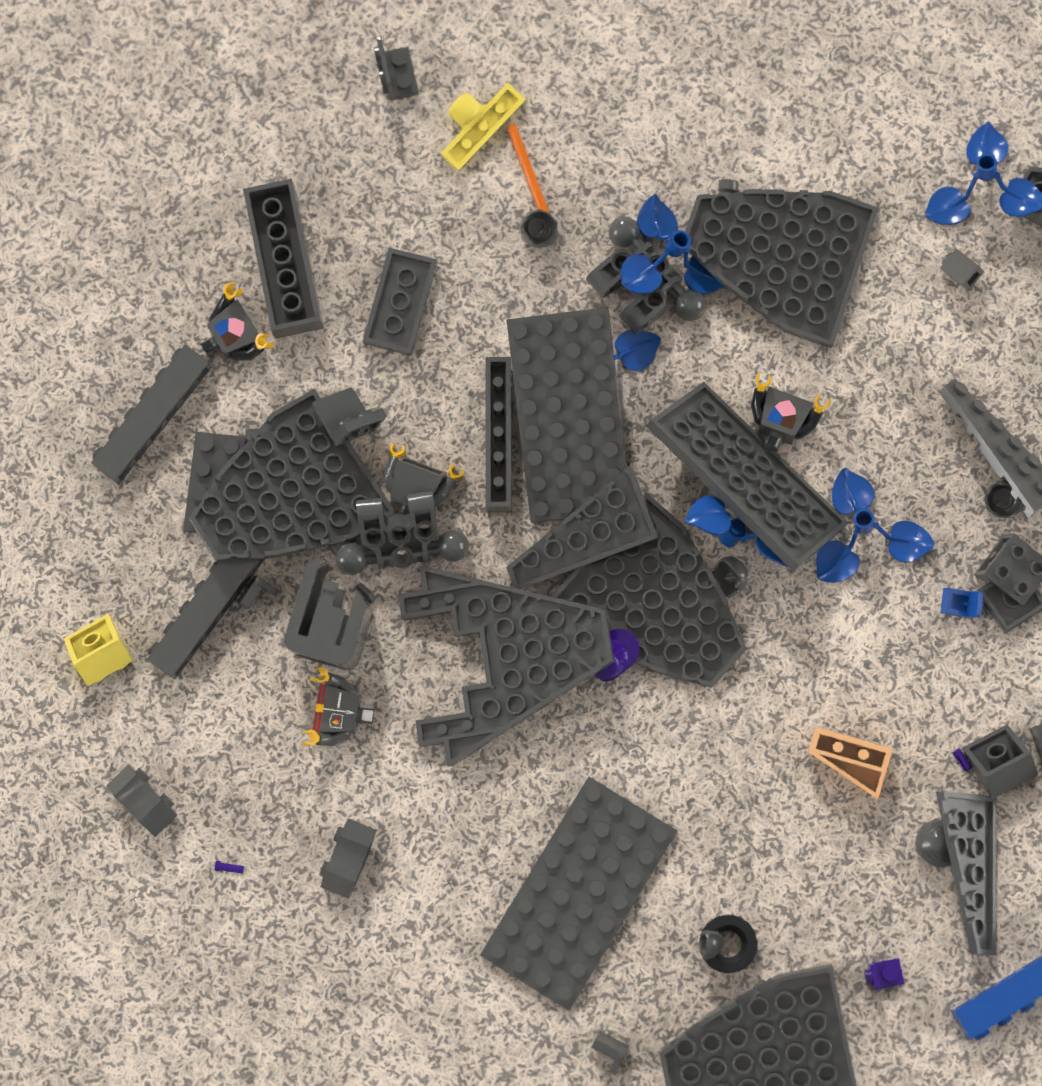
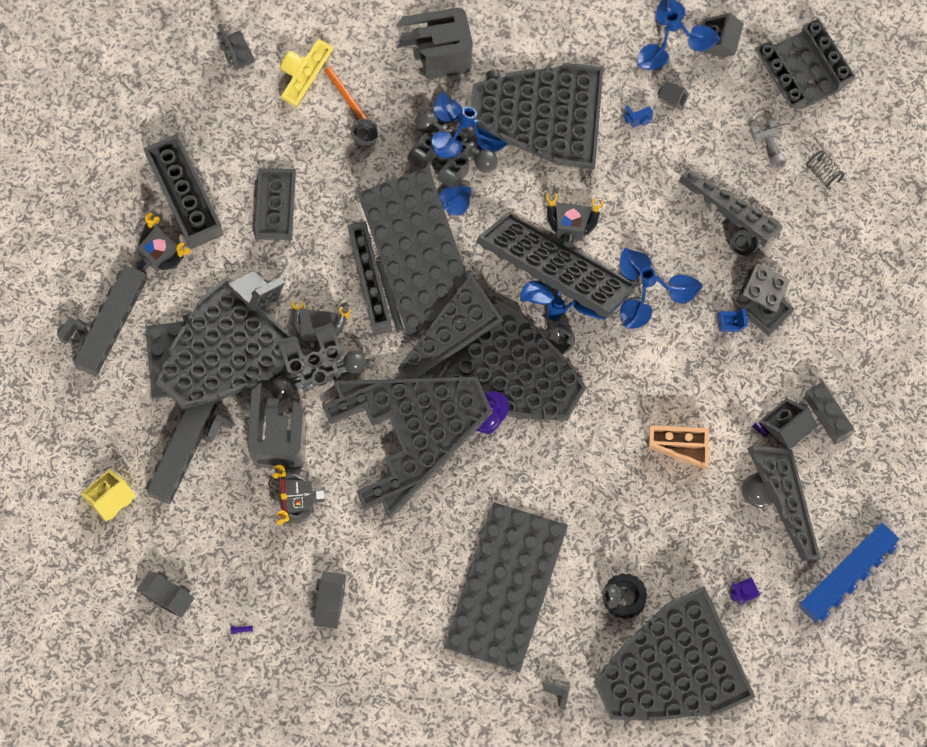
camera: 20 degrees left, 10 degrees down
none -> dark grey bracket [57,317,88,344]
none -> dark grey bar [377,262,404,333]
none -> dark grey piece [396,8,473,80]
none -> blue bracket [623,105,653,128]

